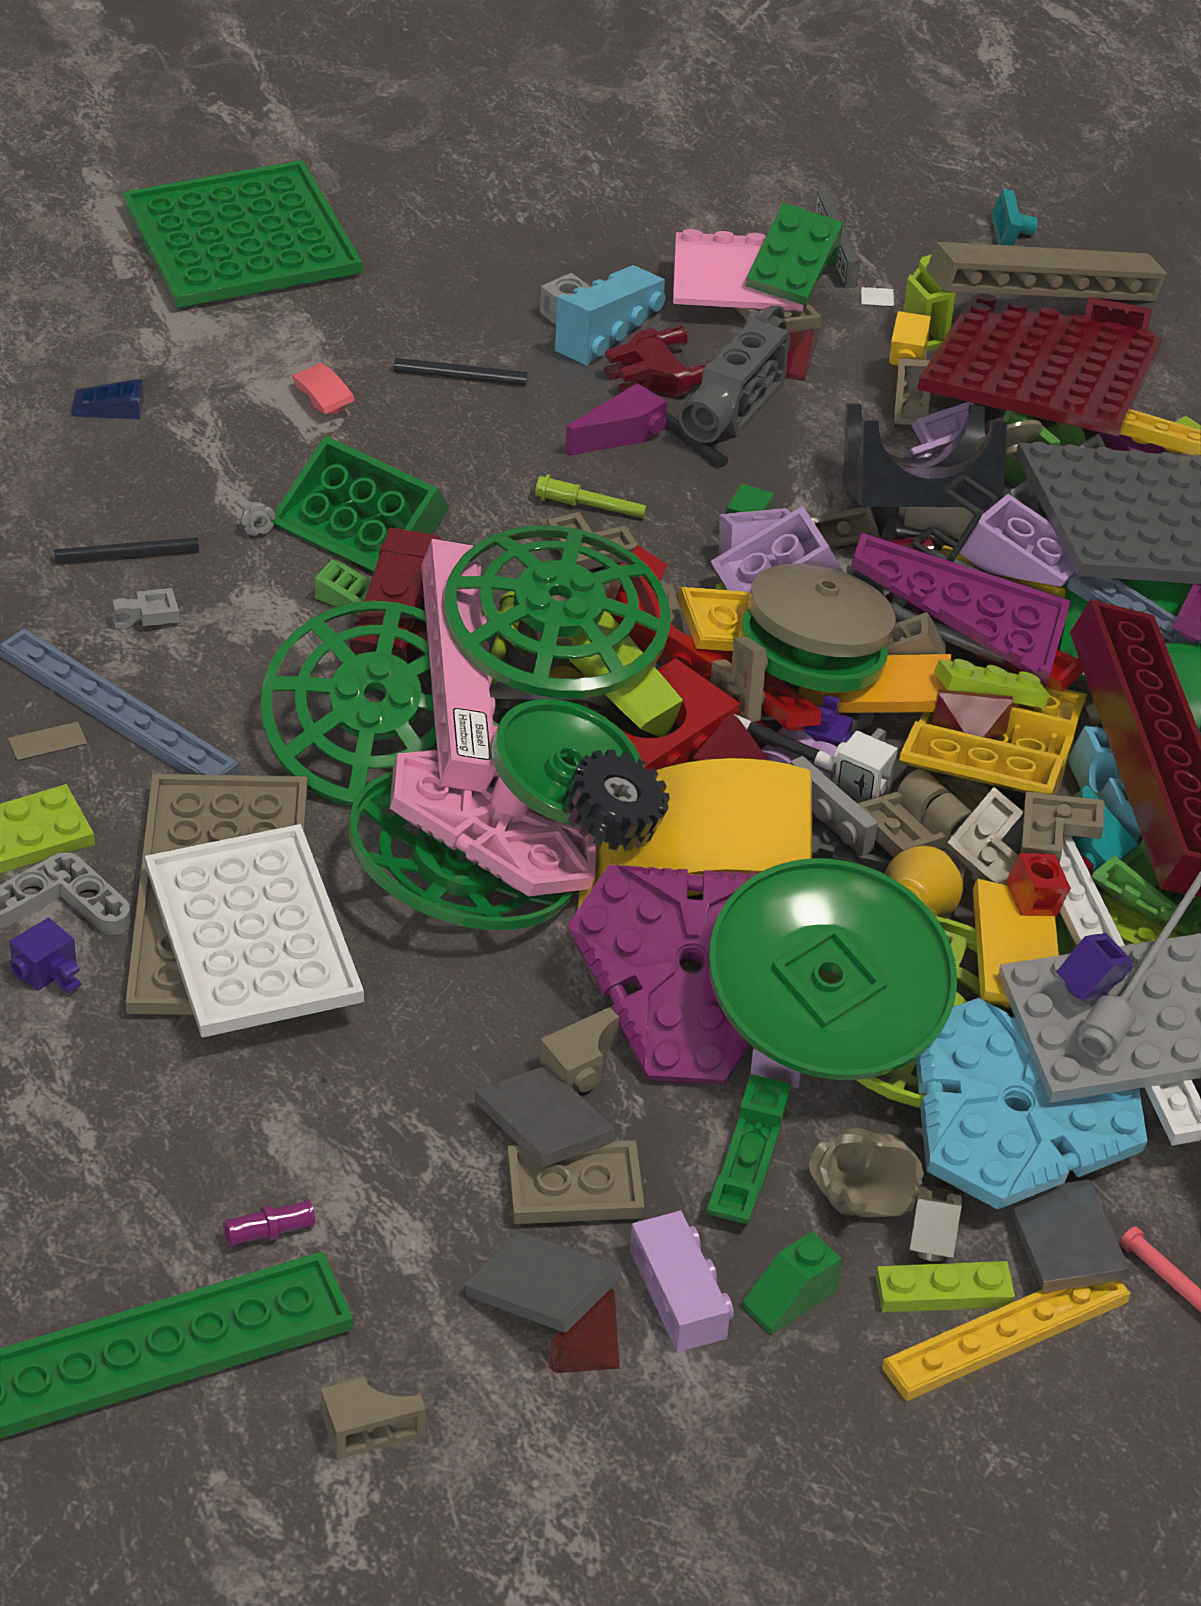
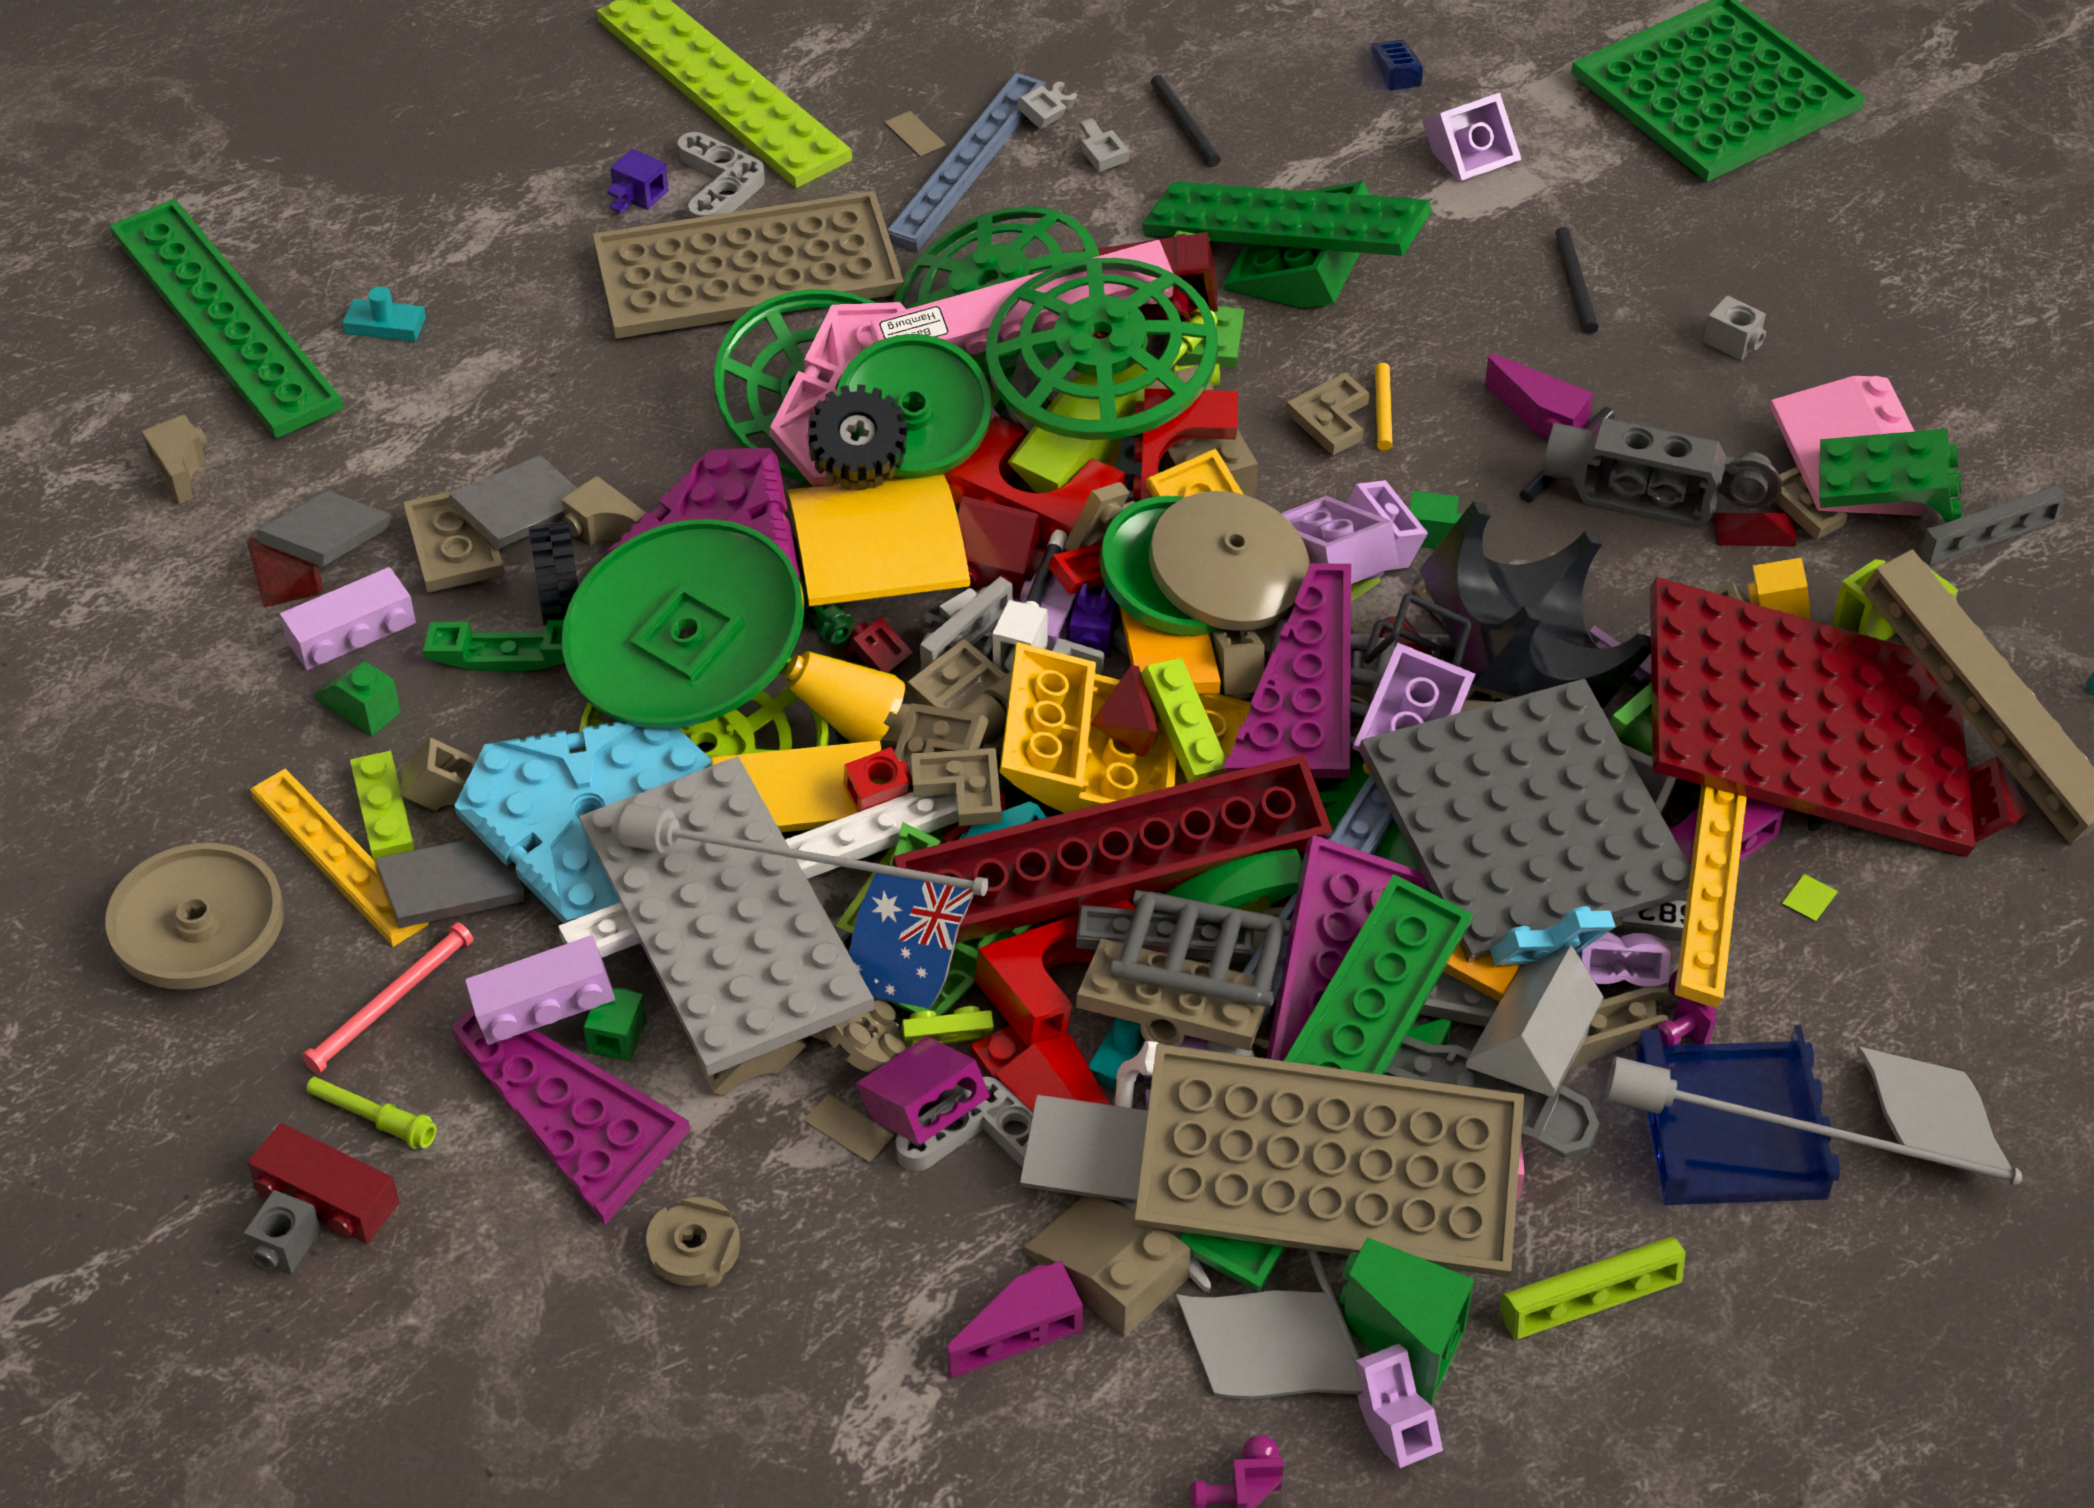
camera: 80 degrees right, 5 degrees up
white plate [145,824,364,1038] -> none
magenta pin [223,1199,315,1247] -> none
light grey plate [241,502,275,536] -> none
coral slope [292,362,355,414] -> none
lime pin [535,474,647,519] -> none
medium azure wedge [555,265,665,366] -> none
dark red connector [604,325,712,397] -> none
dark tan hair [809,1128,924,1217] -> none
dark tan dish [975,420,1043,459] -> none
dark purple brick [1056,933,1134,1001] -> none
none -> dark tan dish [105,843,284,990]
none -> teal tile [343,286,426,342]
none -> black bush [528,521,579,626]
none -> light grey plate [1016,81,1077,129]
none -> green plate [1142,181,1432,256]
none -> yellow bar [1375,363,1392,451]
none -> lavender slope [1422,93,1521,181]

